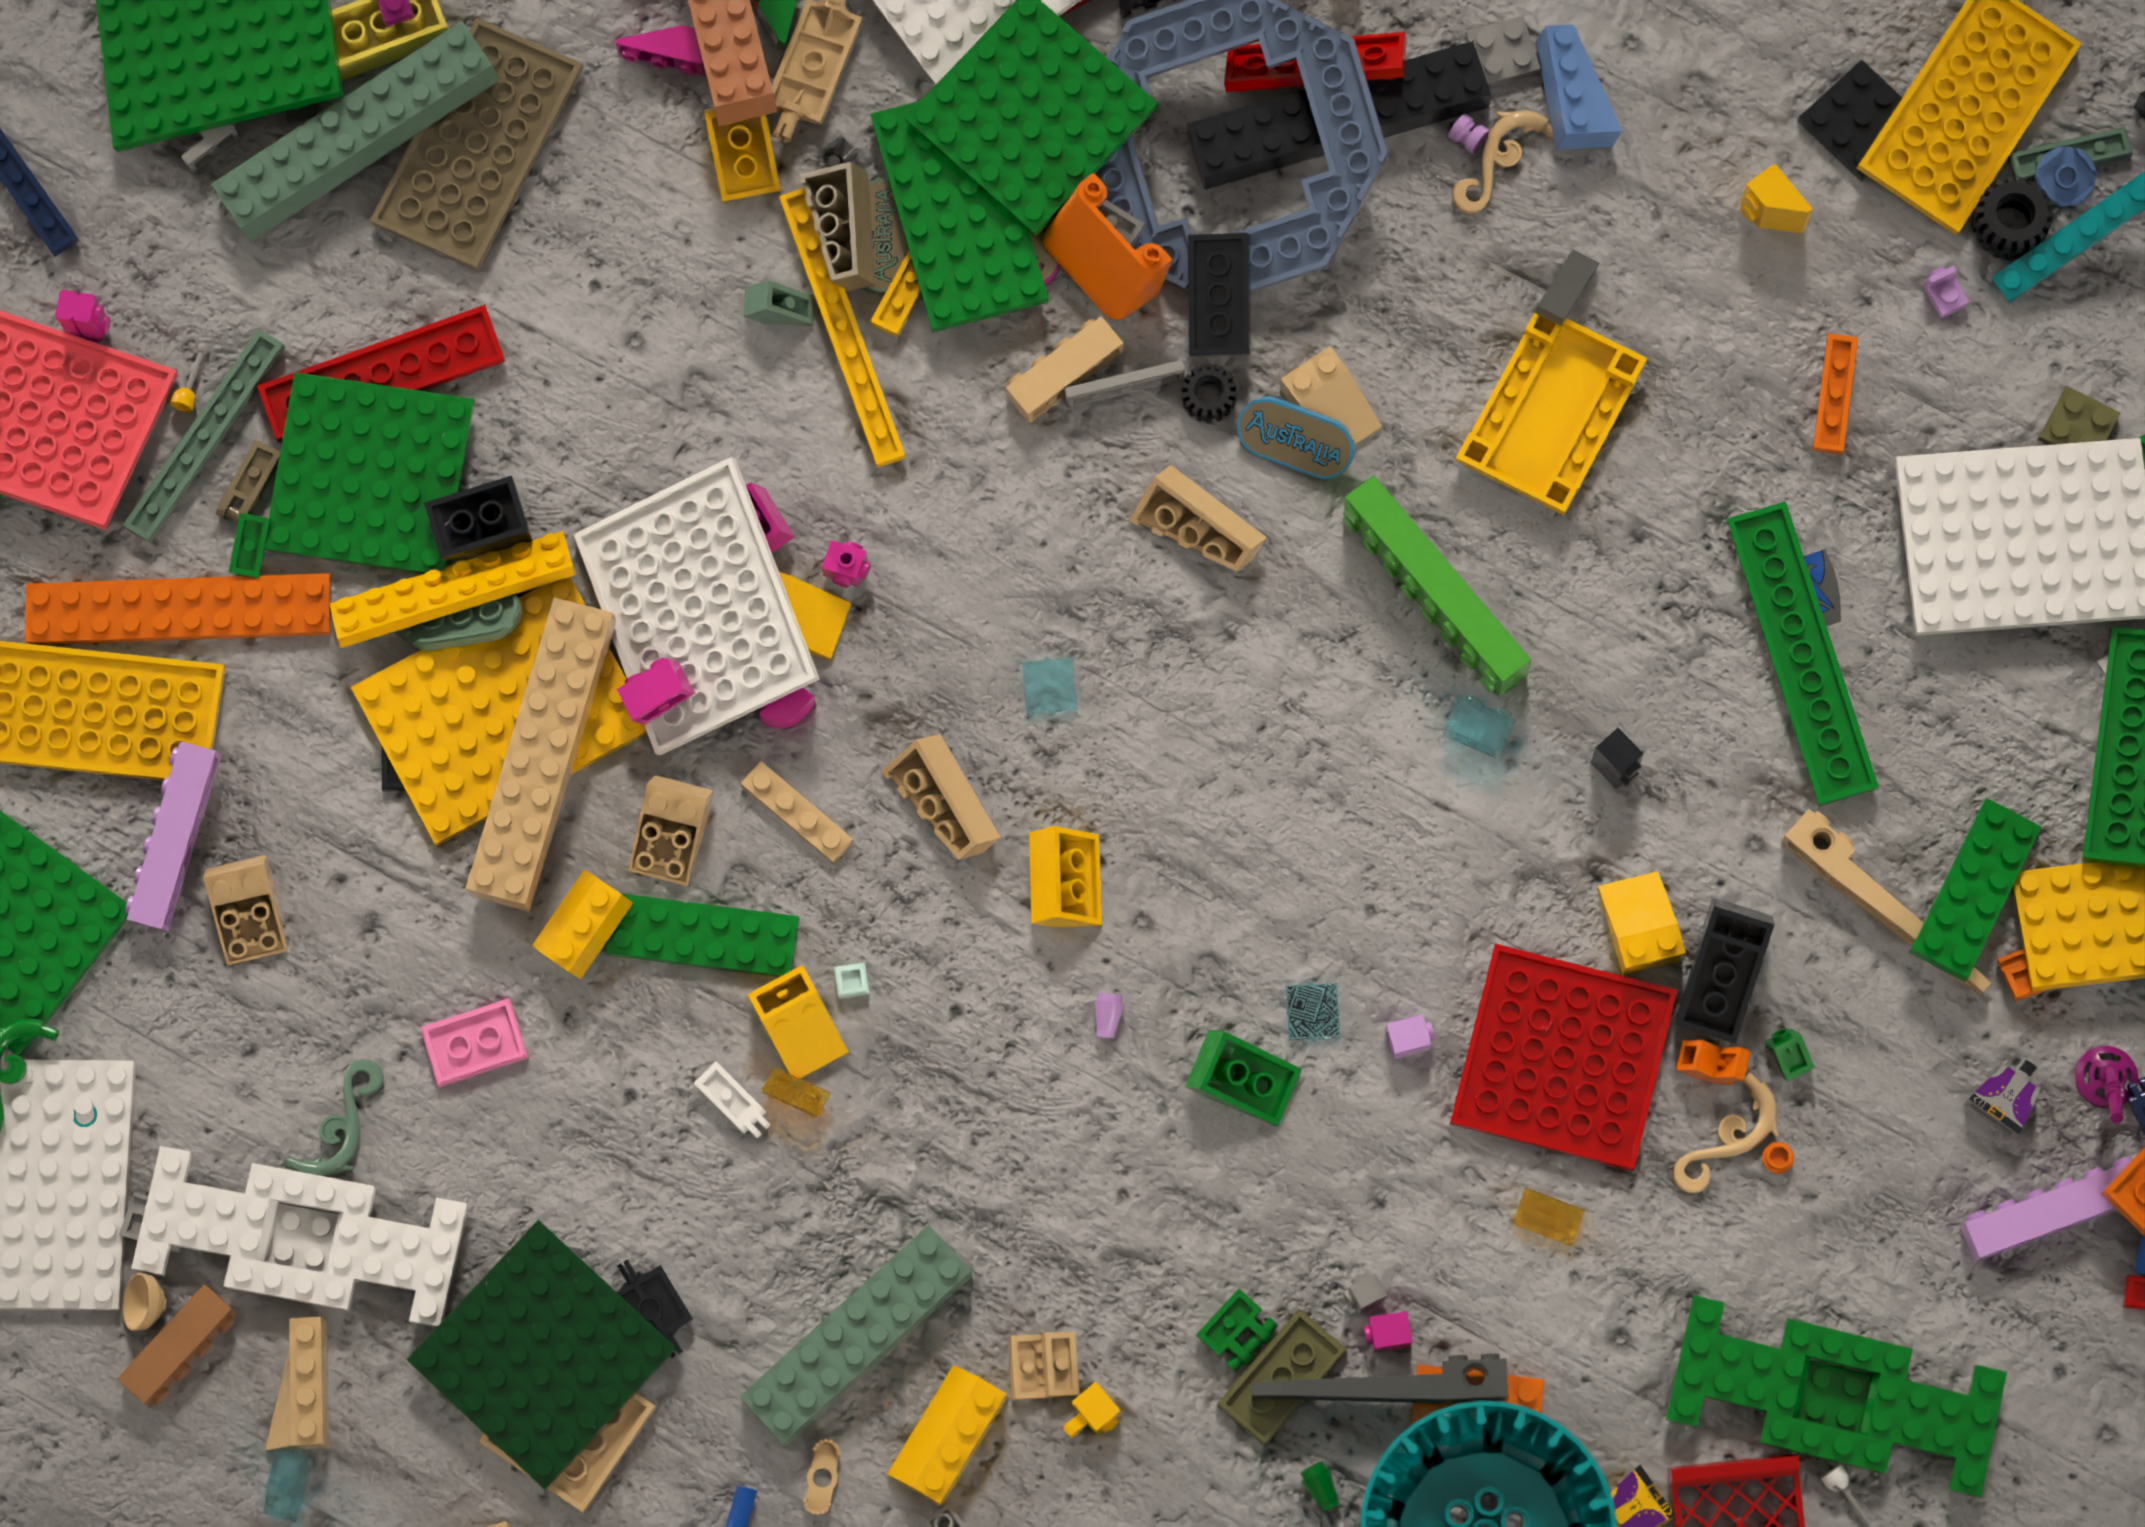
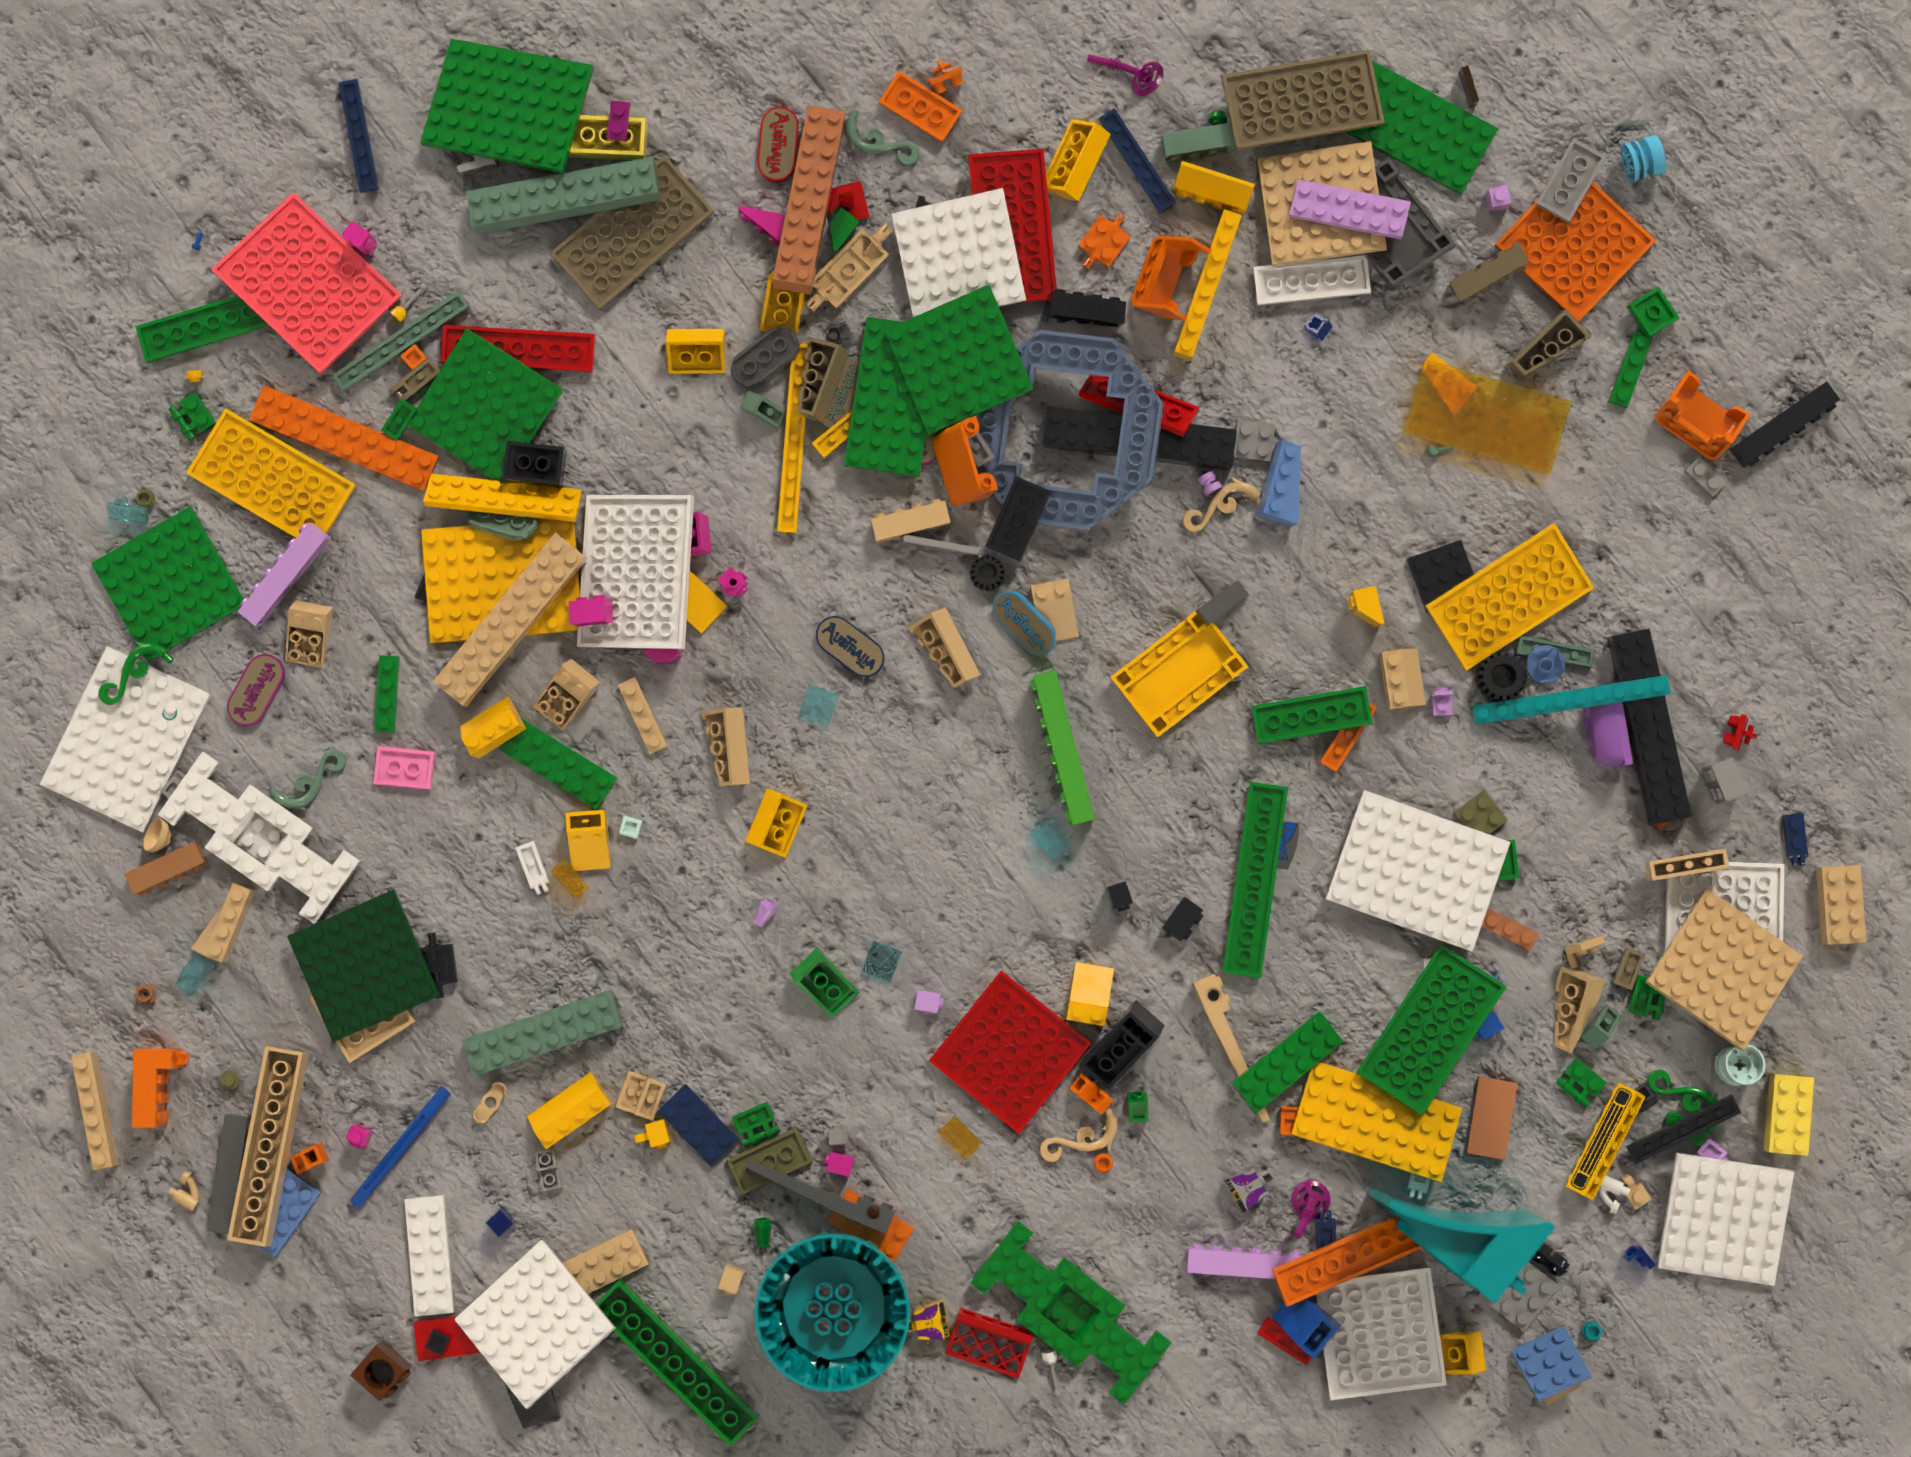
camera: 25 degrees right, 10 degrees up
none -> dark tan tile [227,654,285,726]
none -> green plate [375,655,400,733]
none -> orange plate [401,344,427,370]
none -> dark blue plate [658,1084,739,1166]
none -> yellow slope [666,329,726,374]
none -> dark grey tile [732,326,800,388]
none -> dark tan tile [816,616,884,677]
none -> black brick [1161,897,1204,942]
none -> green plate [1252,686,1373,745]
none -> tan slope [1379,648,1426,711]

